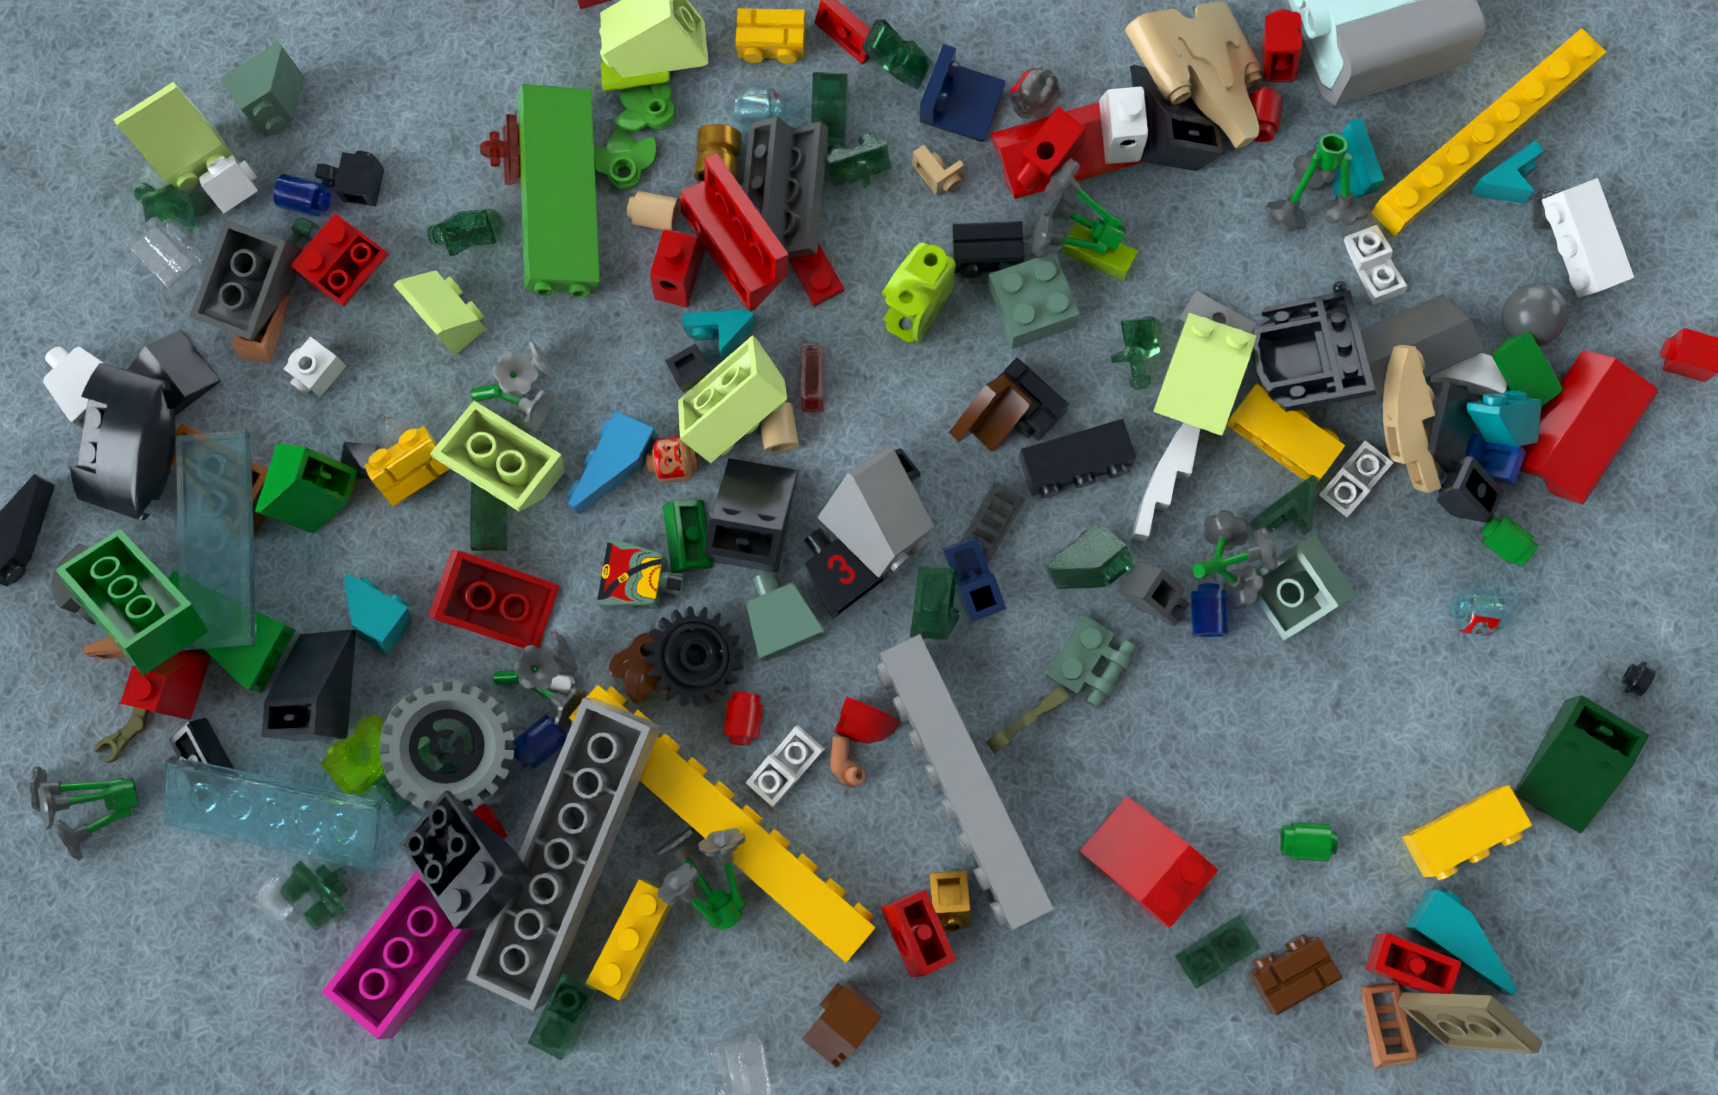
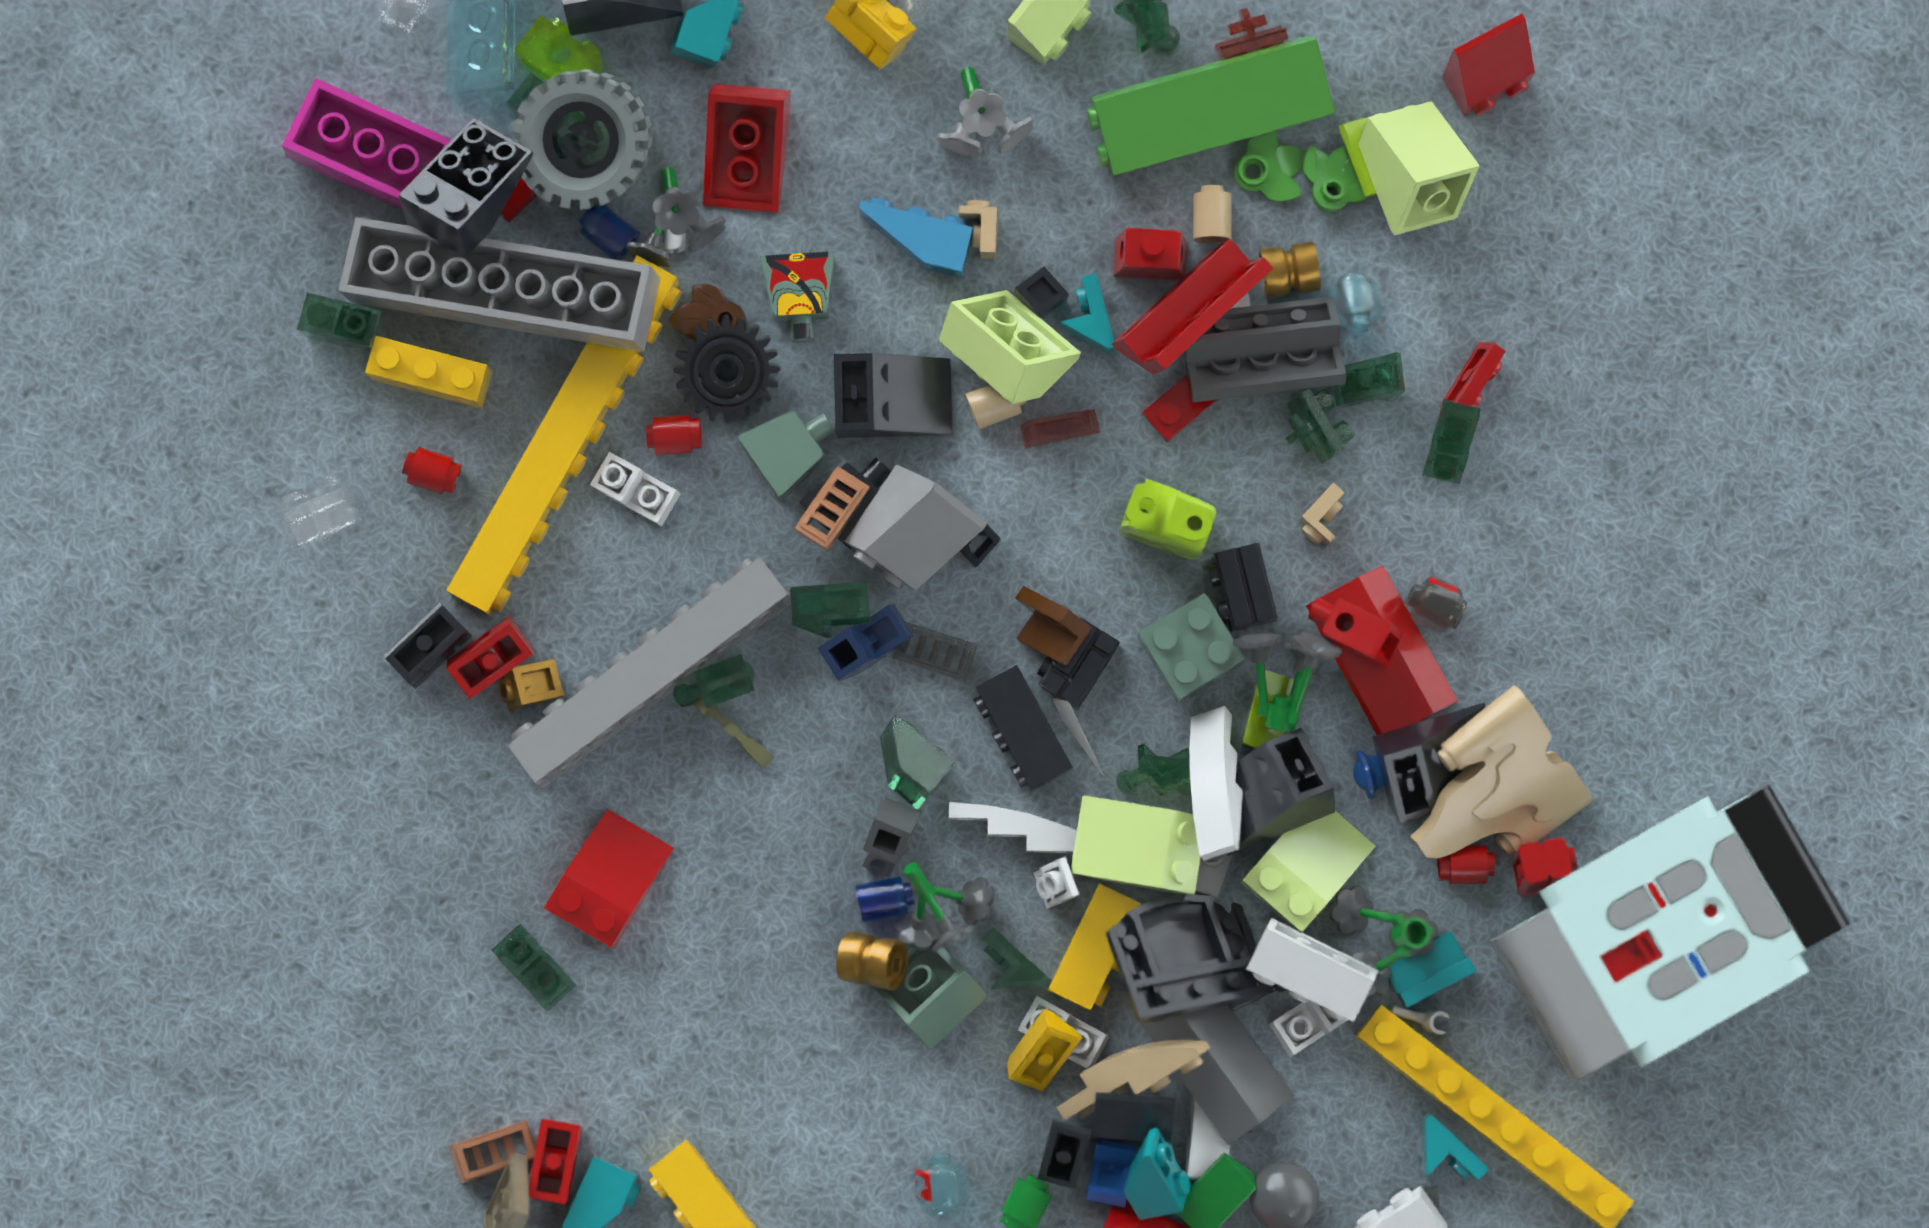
camera: 75 degrees right, 5 degrees up
clear green hips [279,861,348,931] -> none
yellowish green slope [430,401,565,512] -> none
clear green slope [470,482,508,551] -> none
nougat head [646,436,699,483] -> none
plant [654,827,746,930] -> none
green slope [663,500,713,573] -> none
yellow brick [735,8,806,64] -> none
reddish brown wedge [802,981,883,1068] -> none
nougat arm [830,737,866,788] -> none
red brick [834,696,901,744] -> none
dark blue bracket [920,44,1005,142] -> none
sand green plate [1046,614,1137,708] -> none
white torso [1099,87,1148,164] -> none
reddish brown brick [1247,934,1343,1016] -> none
green brick [1280,822,1338,862] -> none
none -> black brick [383,603,472,689]
none -> red brick [402,447,462,494]
none -> clear green piece [673,654,755,709]
none -> nougat slope [794,466,870,552]
none -> pearl gold wheel [836,931,908,991]
none -> tan bracket [958,200,998,259]
none -> yellow slope [1007,1009,1082,1092]
none -> white slope [1033,857,1079,909]
none -> white sticker [1052,698,1106,780]
none -> white slope [1189,706,1243,861]
none -> black slope [1227,728,1335,855]
none -> yellowish green slope [1240,811,1376,933]
none -> white brick [1247,918,1378,1022]
none -> blue piece [1353,750,1384,799]
none -> white hand [1391,1006,1449,1035]

